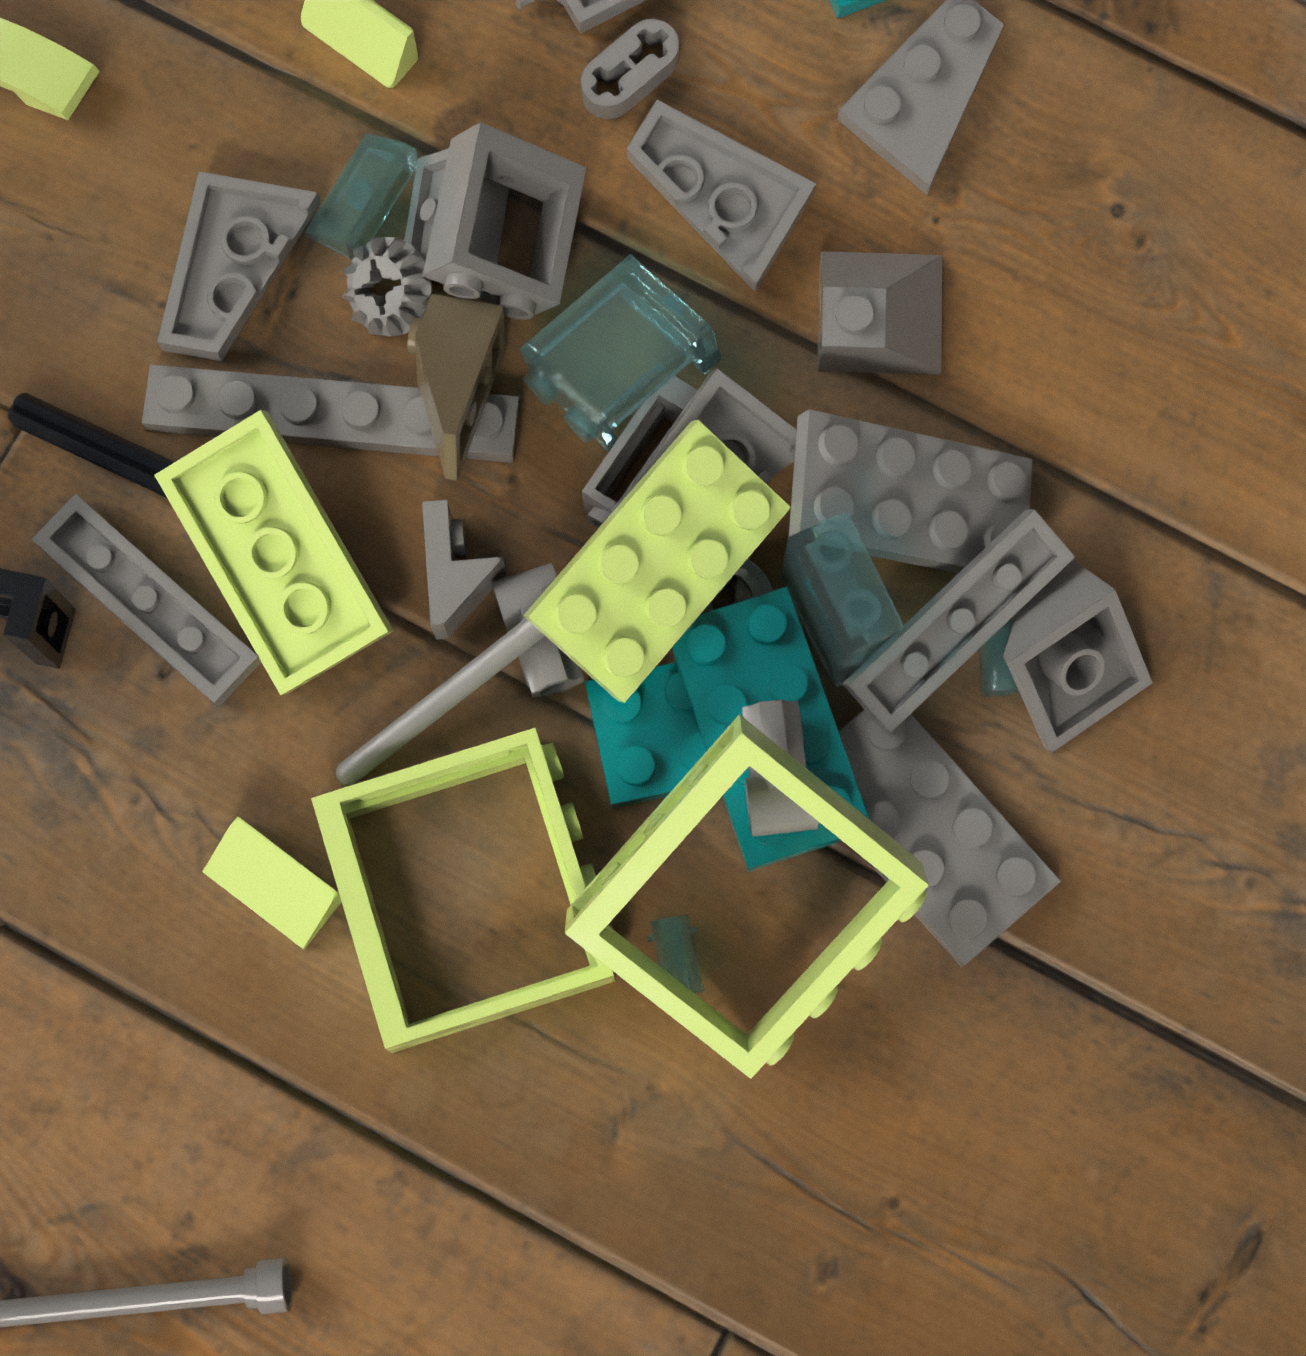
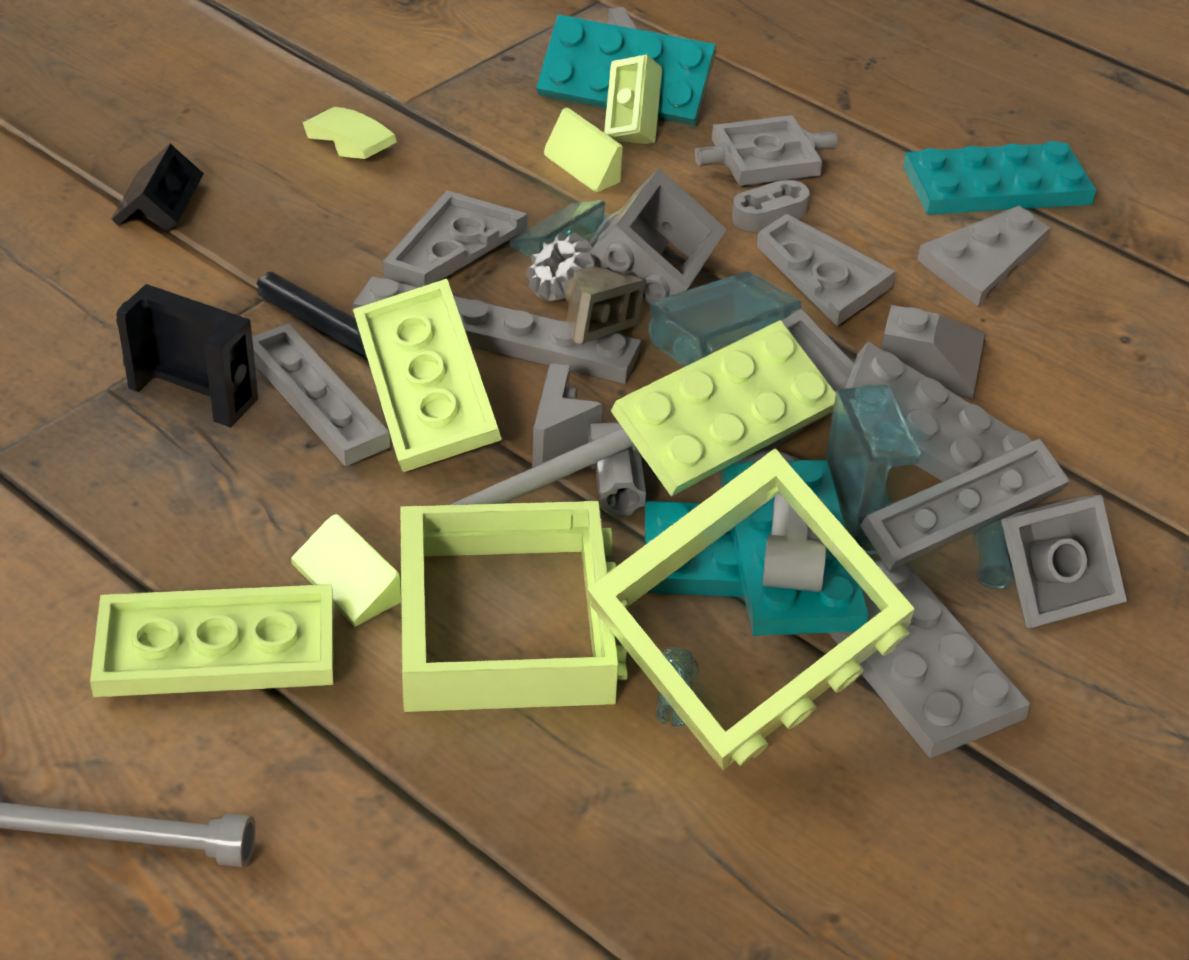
camera: 10 degrees right, 35 degrees down
none -> yellowish green plate [90,584,334,697]

